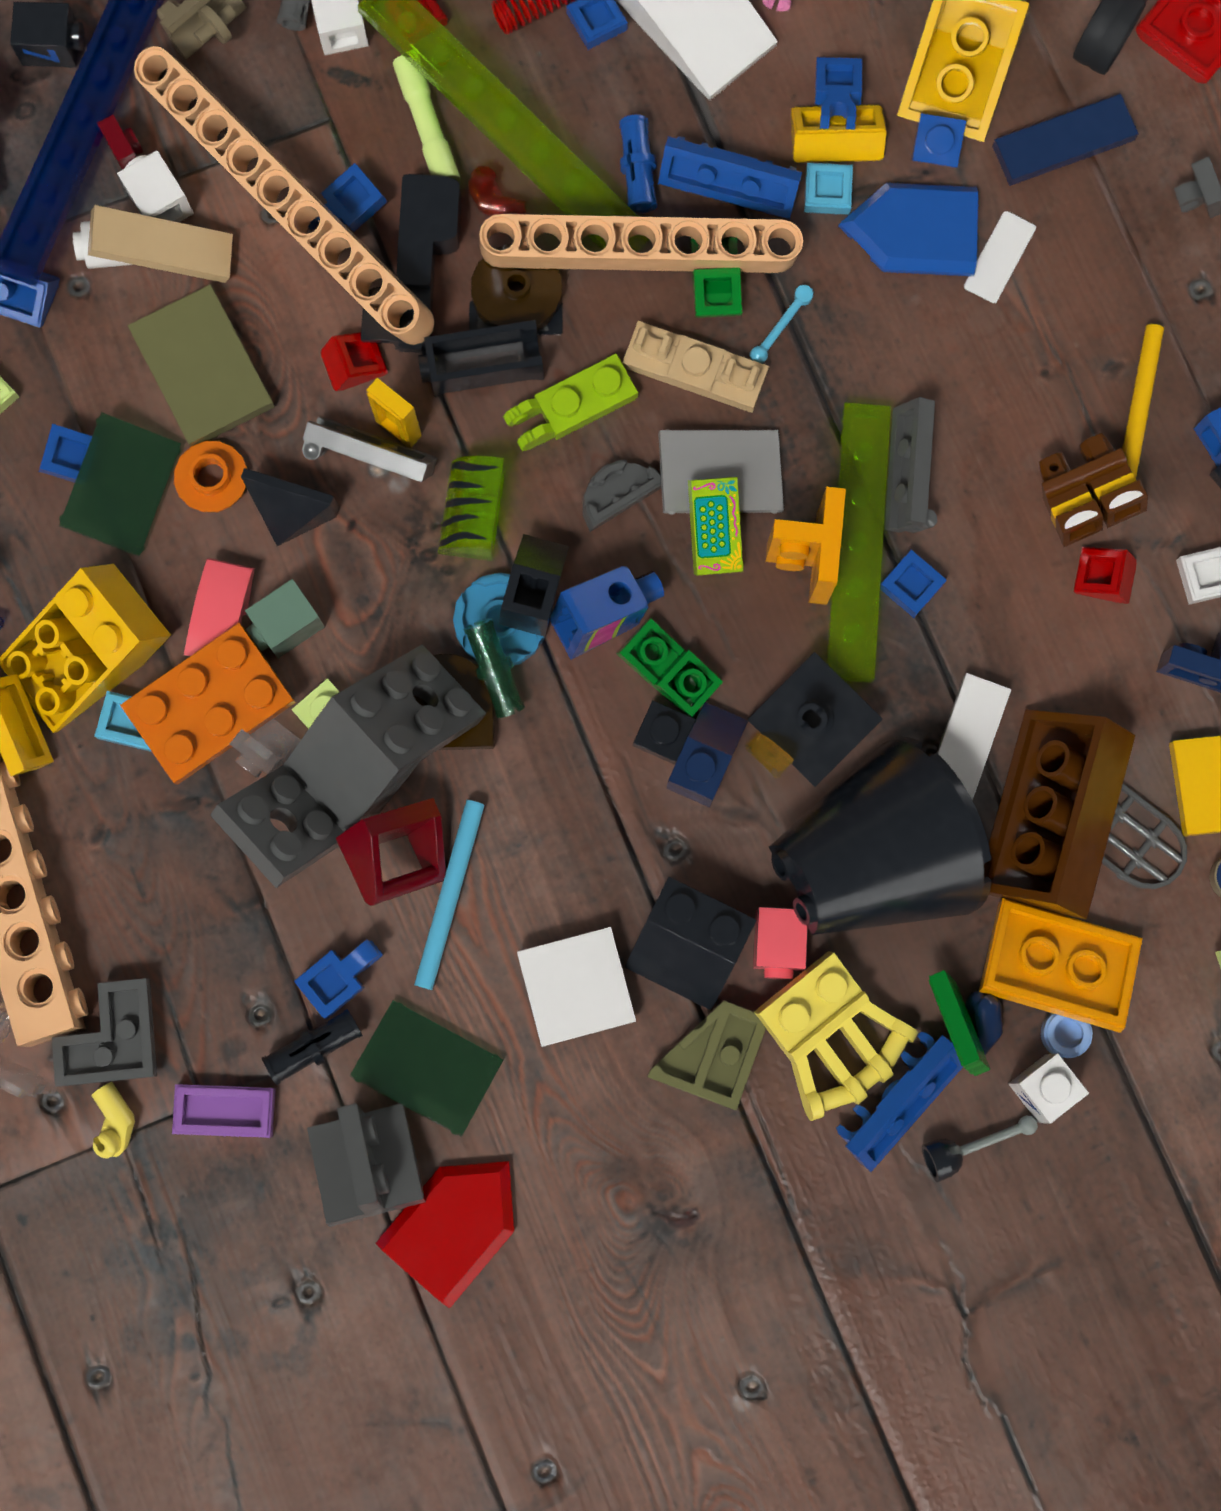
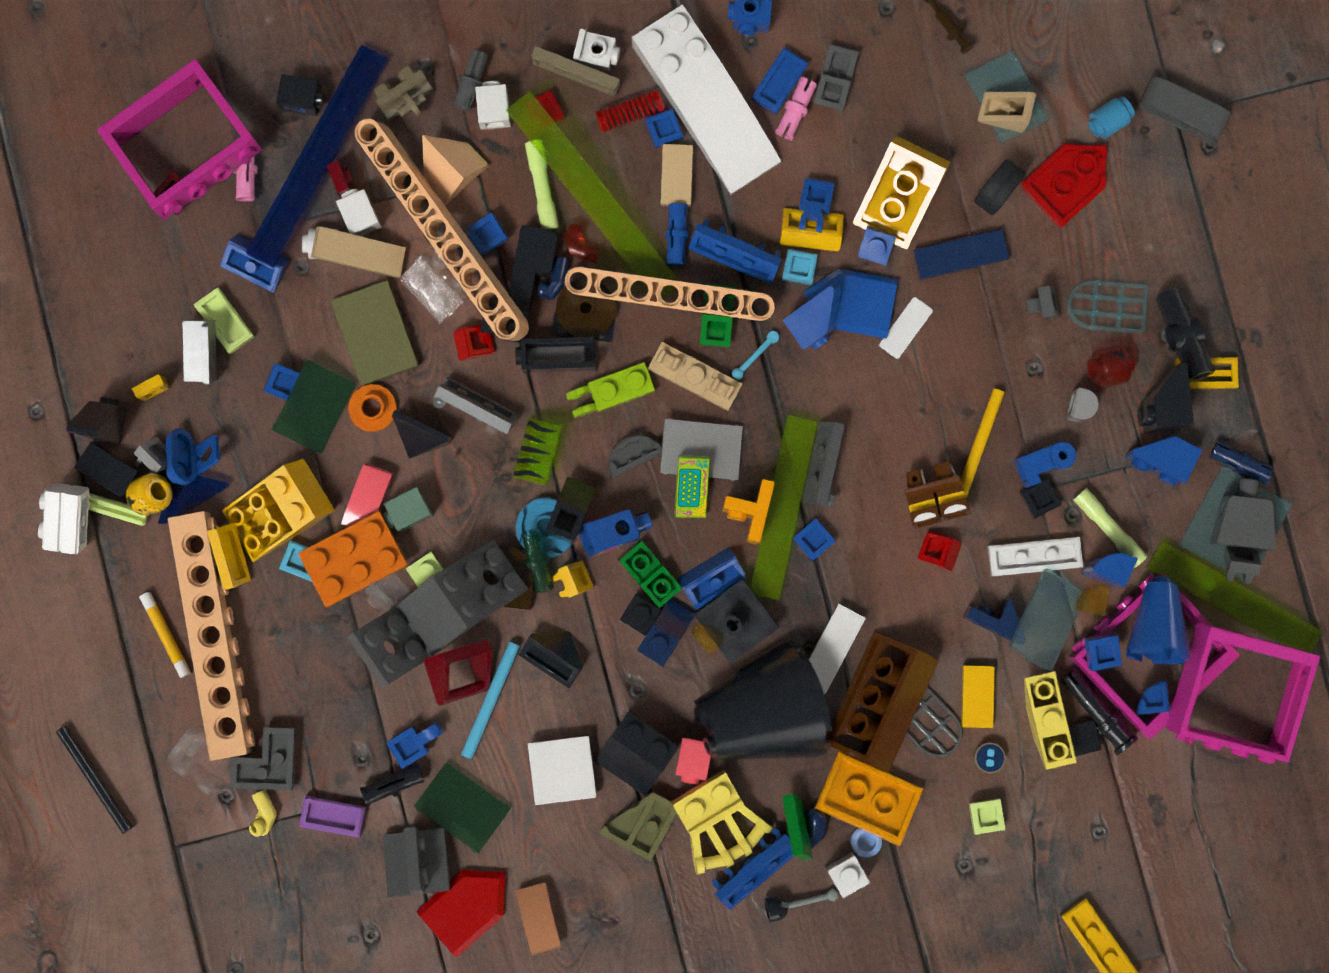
camera: 10 degrees right, 5 degrees up
yellow tile [366,378,422,448] -> none
none -> clear bracket [399,250,469,323]
none -> light nougat slope [422,135,489,206]
none -> nougat slope [515,883,562,955]
none -> black slope [519,632,583,688]
none -> dark blue arm [538,257,569,301]
none -> yellow tile [553,560,594,598]
none -> tan tile [661,144,693,207]
none -> blue slope [678,548,748,610]
none -> blue slope [783,283,841,350]

